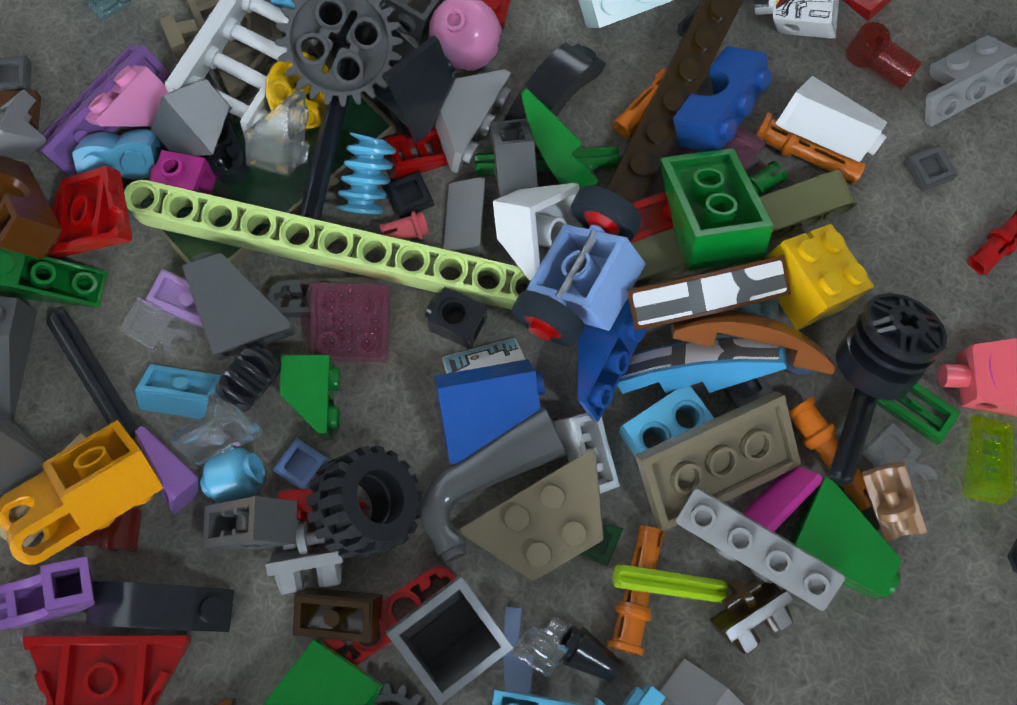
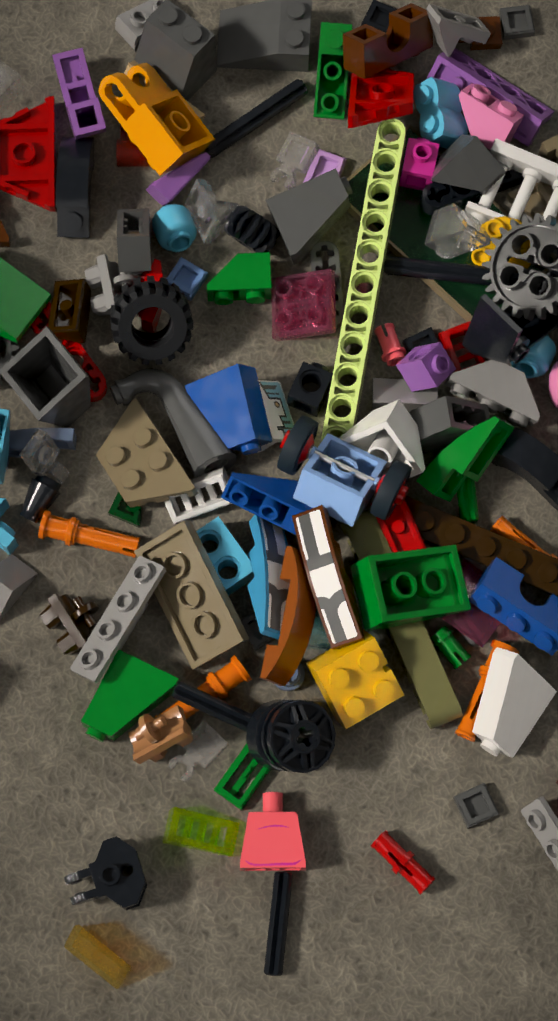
camera: 90 degrees right, 0 degrees up
medium azure slope [135,364,222,421] -> none
medium azure piece [335,132,396,216] -> none
lime axle [612,565,728,603] -> none
dark pink slope [743,467,823,532] -> none
none -> medium lavender brick [396,342,456,392]

